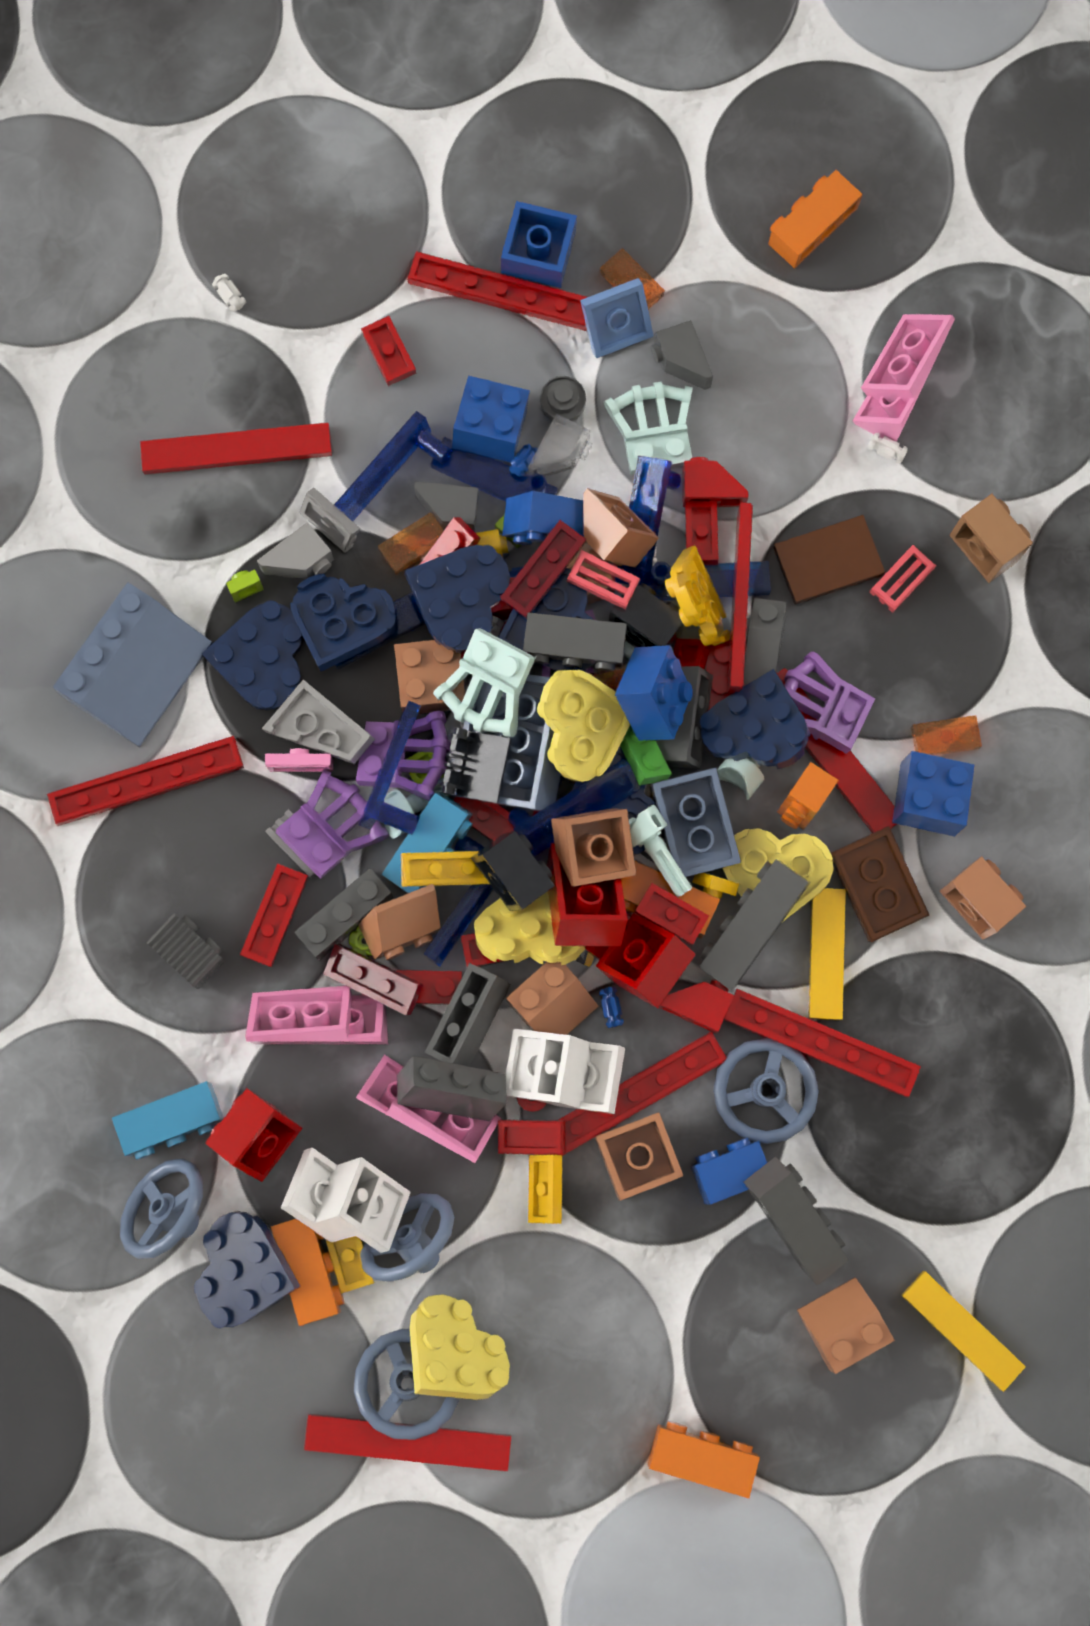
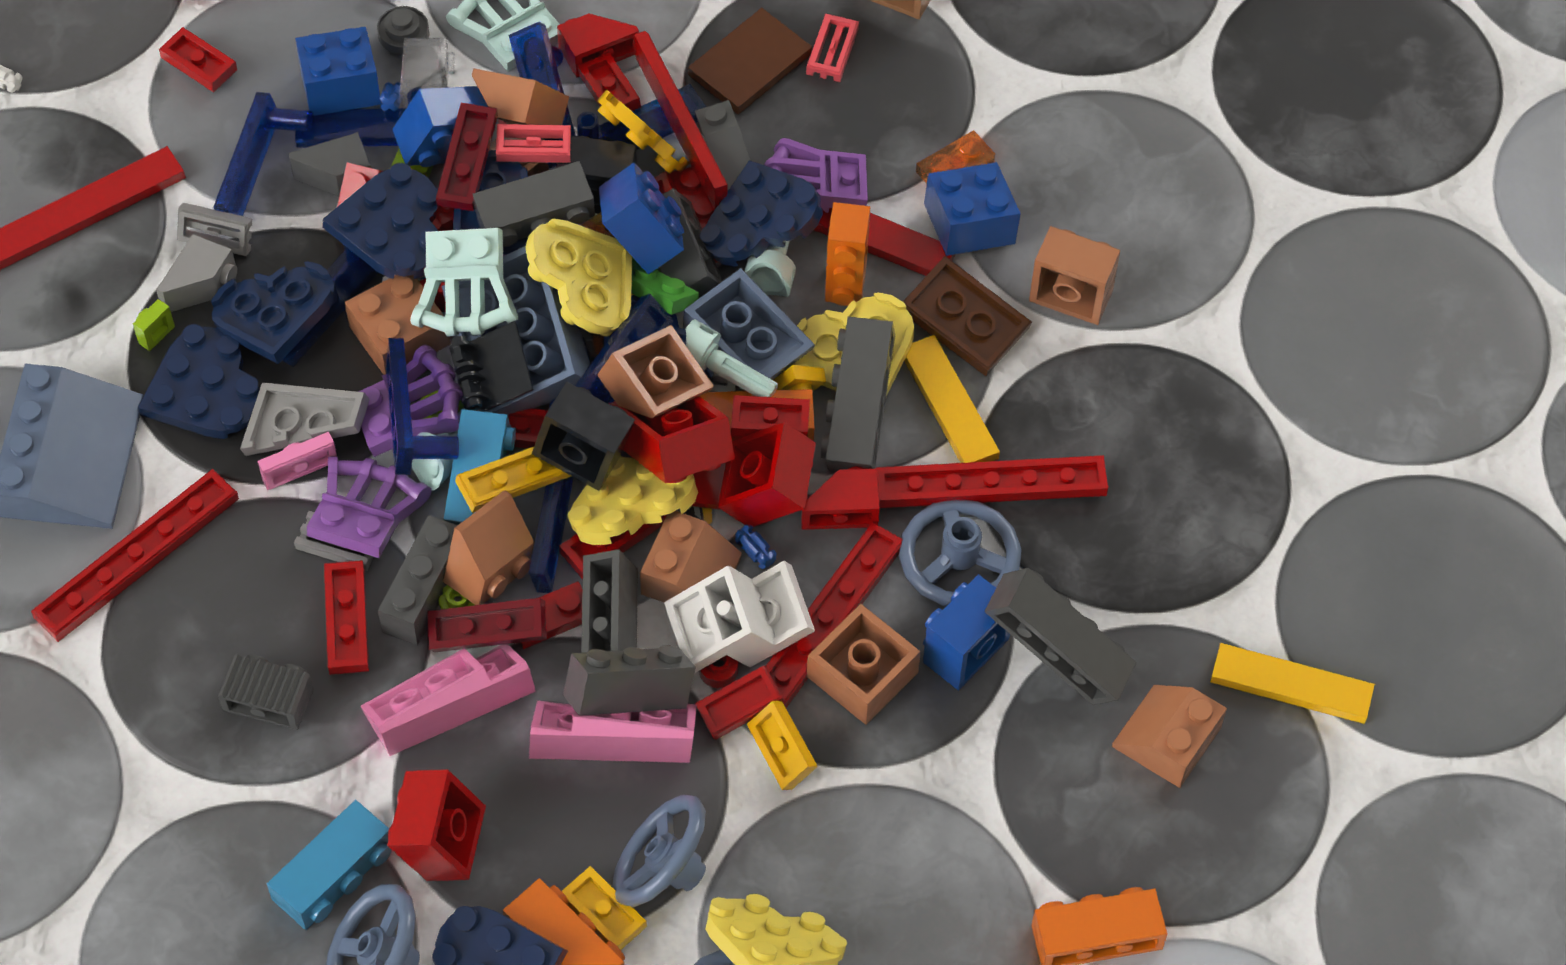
camera: 25 degrees left, 20 degrees down
white bracket [281,1148,411,1253] -> none
clear orange plate [378,512,444,575] -> none

